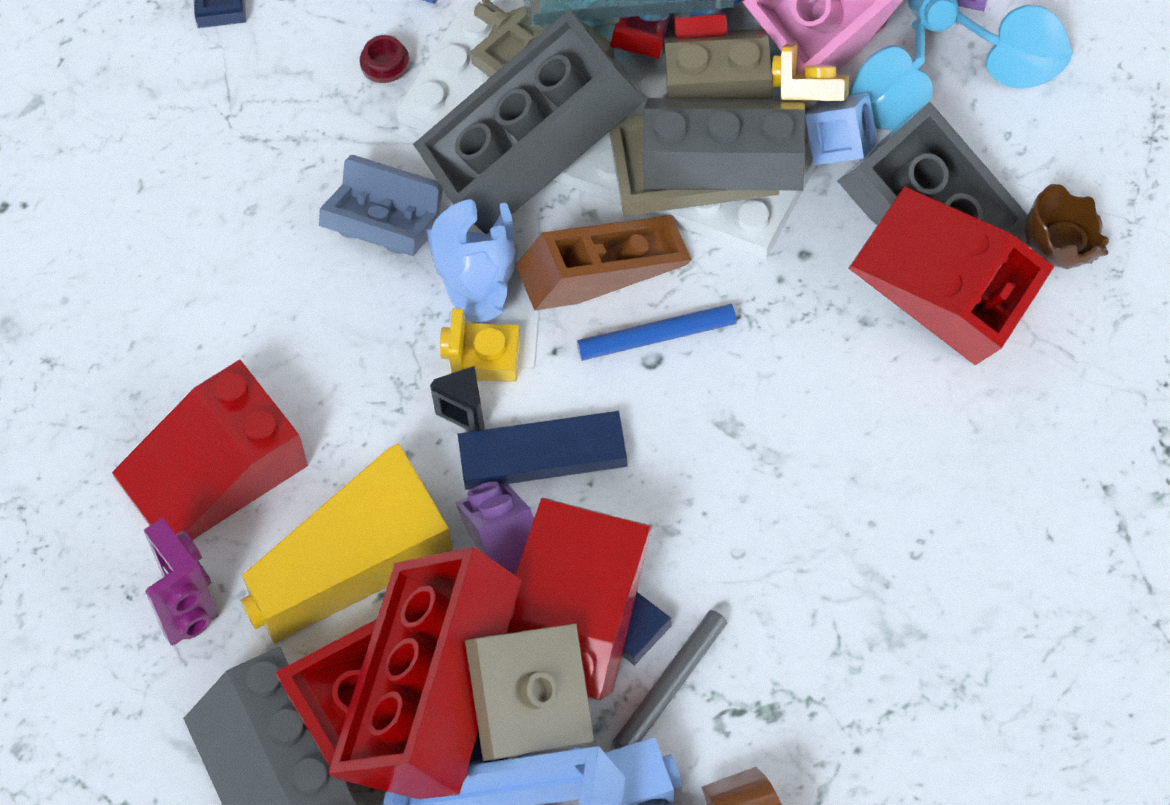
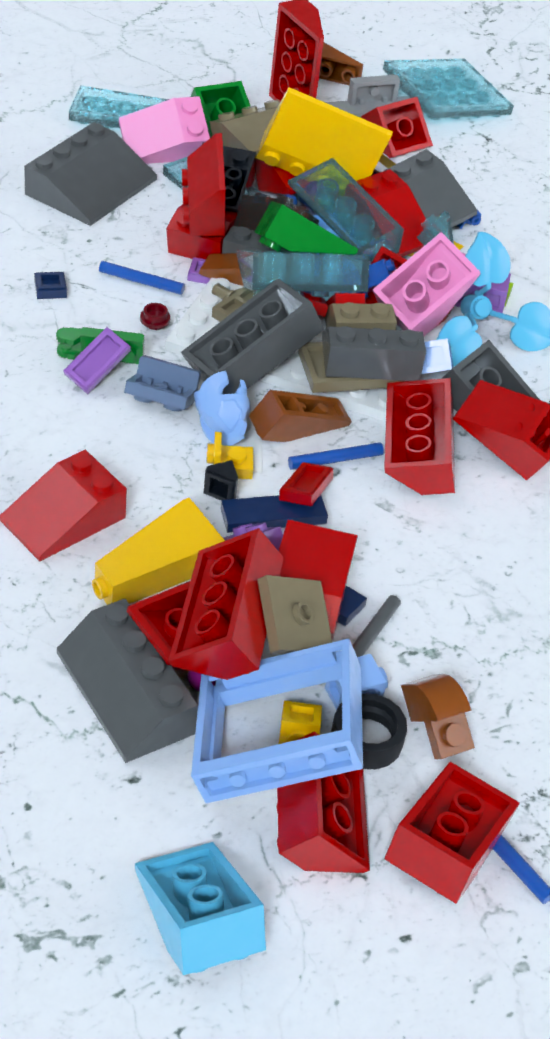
camera: 15 degrees left, 15 degrees down
magenta bracket [143,517,219,646] -> none
bracket [772,44,849,101] -> none
none -> green hinge [56,327,144,364]
none -> medium lavender tile [63,327,131,395]
none -> red tile [279,462,334,506]
none -> red slope [384,378,455,495]

